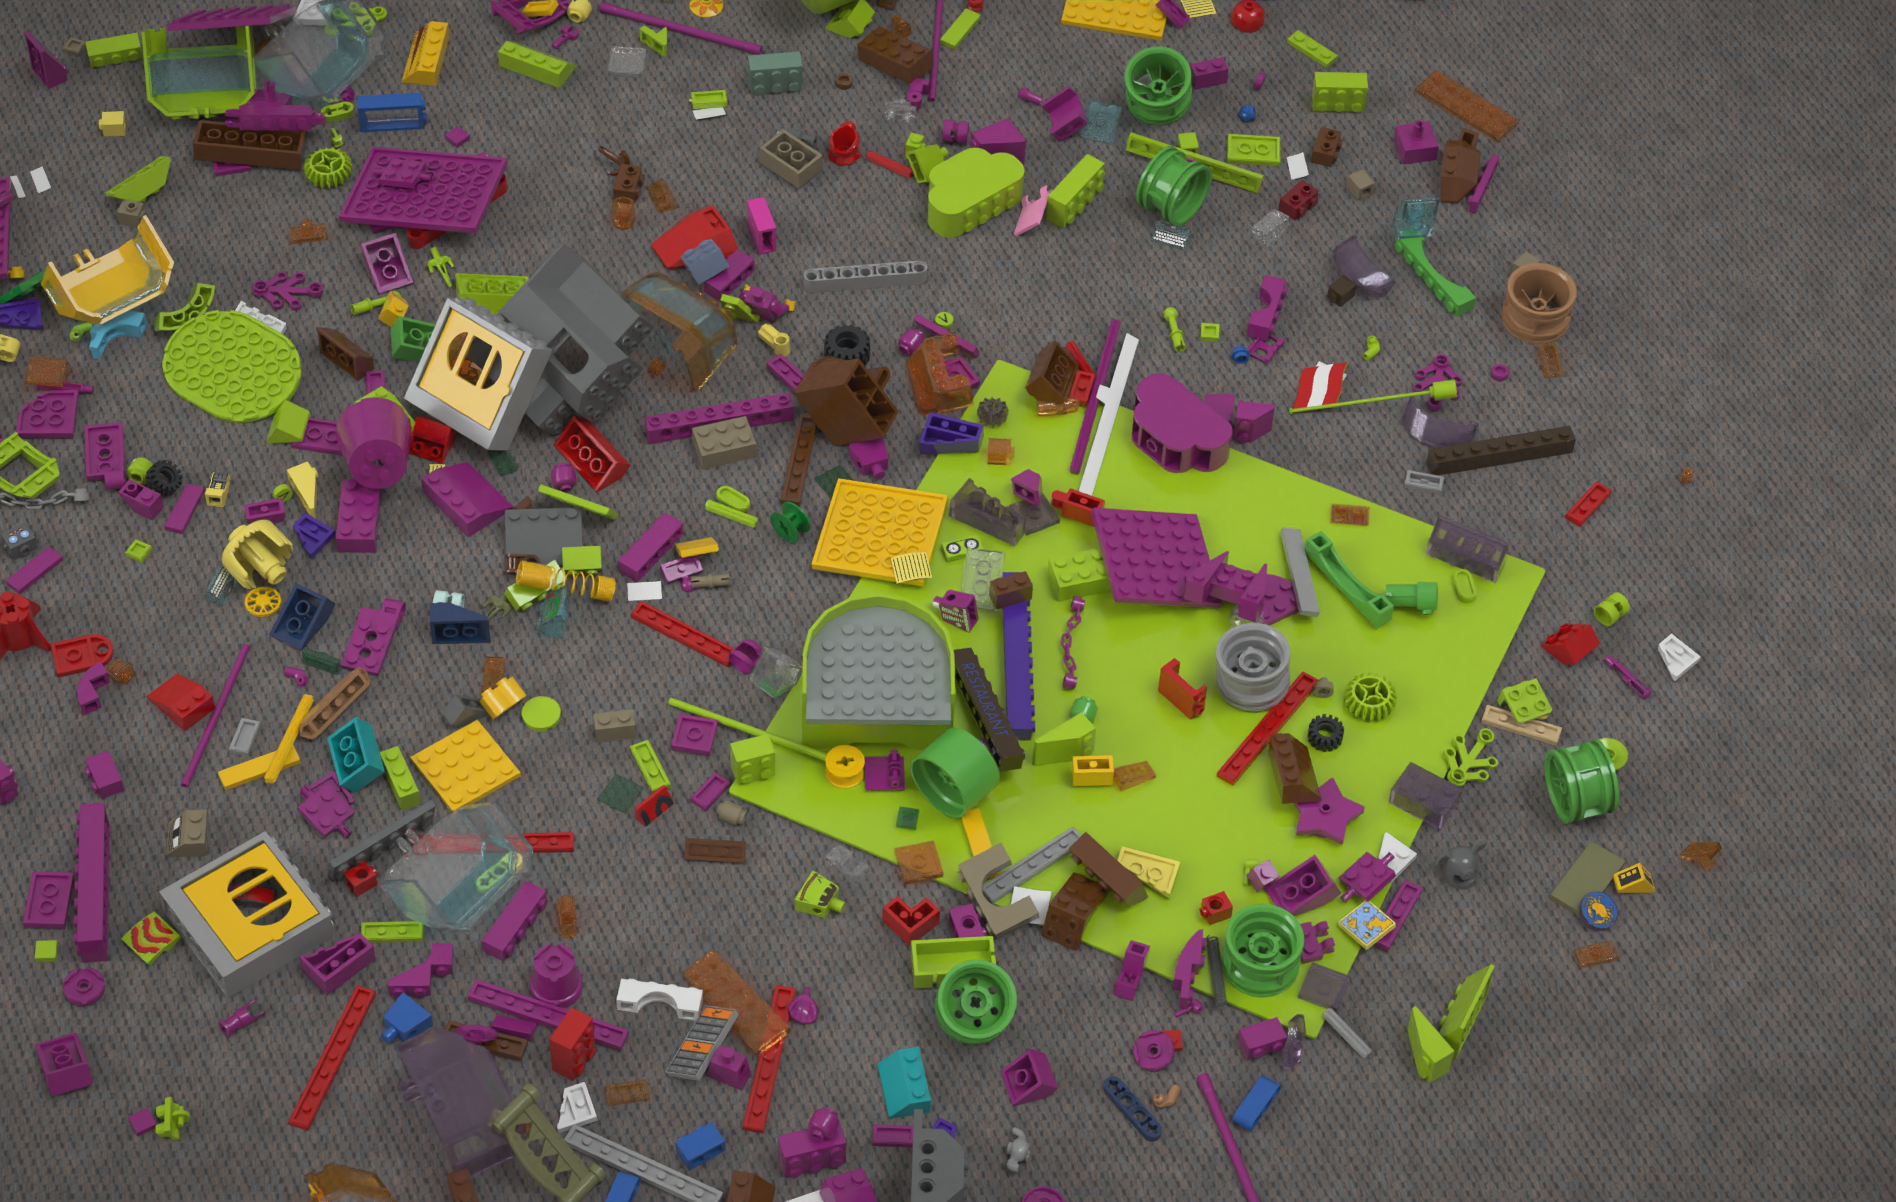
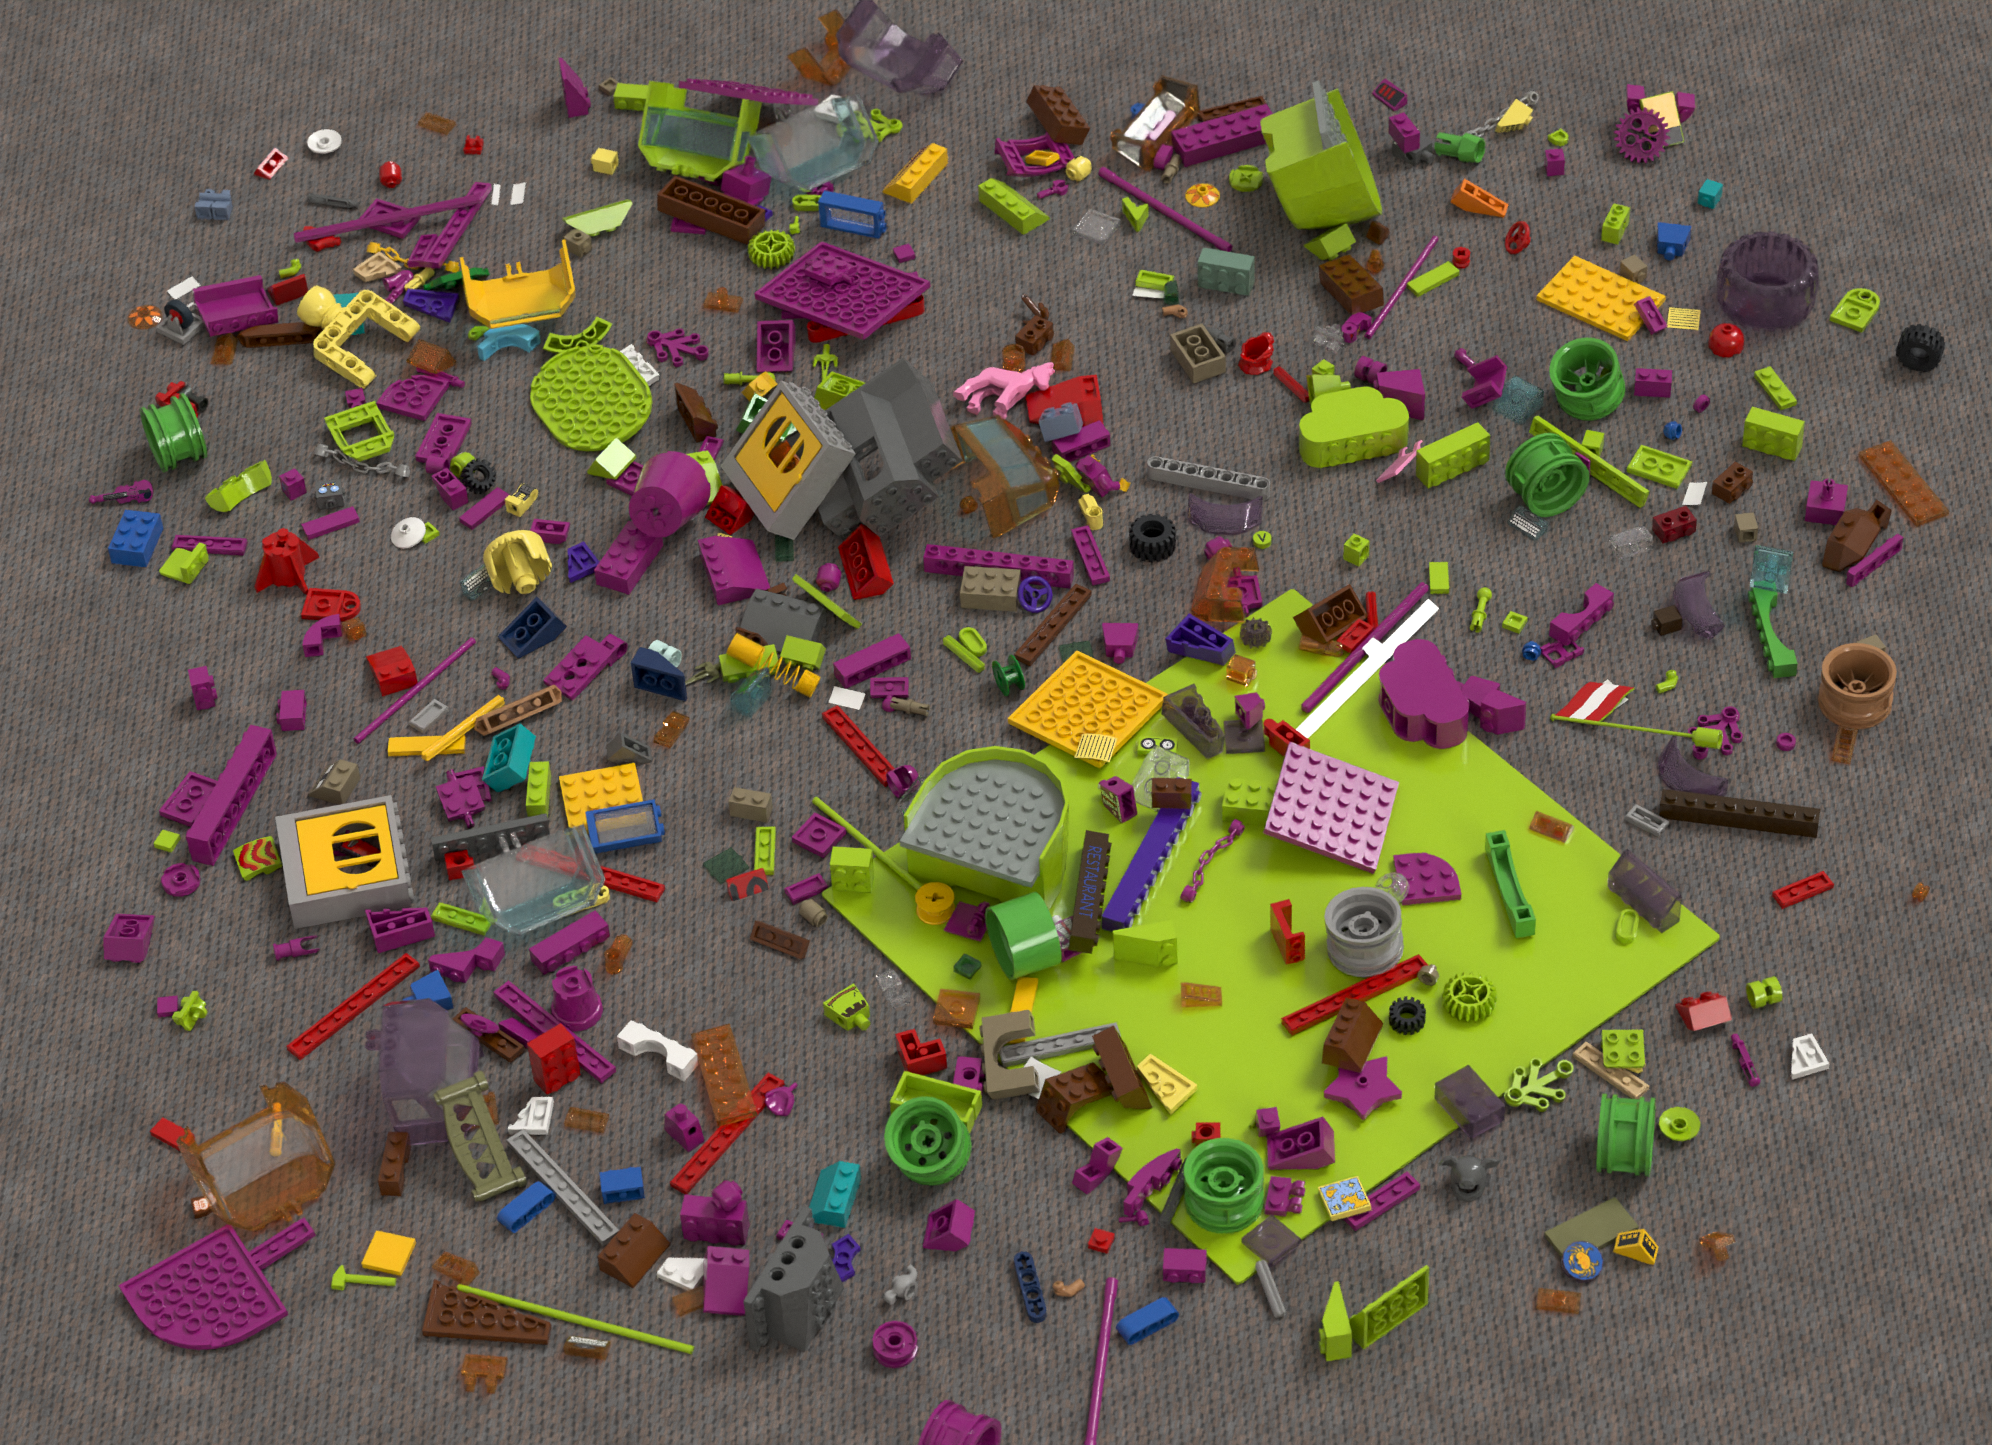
camera: 30 degrees right, 5 degrees down
magenta hinge [225,105,325,131] -> none
yellow wheel [245,587,281,617] -> none
lime tile [273,484,293,502] -> none
light yellow slope [287,461,318,519] -> none
clear green plate [302,647,342,675] -> none
yellow brick [479,676,526,720] -> none
lime tile [521,696,561,732] -> none
tile [665,1005,739,1081] -> none
yellow tile [675,537,719,558] -> none
dark pink brick [747,197,776,255] -> none
reddish brown piece [794,356,899,446] -> none
reddish brown tile [835,74,853,90] -> none
magenta tile [913,314,980,358] -> none
bright green head [1069,696,1098,723] -> none
yellow brick [1071,755,1114,786] -> none
magenta plate [1133,1030,1175,1072] -> none
magenta wedge [1184,551,1267,622] -> none
light grey tile [1280,527,1320,617] -> none
tile [1282,1014,1306,1069] -> none
magenta plate [1339,852,1396,903] -> none
white wing [1379,832,1417,883] -> none
bright green piece [1386,582,1438,614] -> none
none -> white dish [391,517,426,549]
none -> window [585,799,665,854]
none -> bright pink animal [953,362,1055,421]
none -> dark purple piece [1018,576,1052,613]
none -> medium nougat arm [1162,304,1188,318]
none -> clear green brick [1164,280,1179,305]
none -> clear purple windscreen [1188,493,1263,535]
none -> lime brick [1343,534,1370,567]
none -> lime tile [1429,562,1449,594]

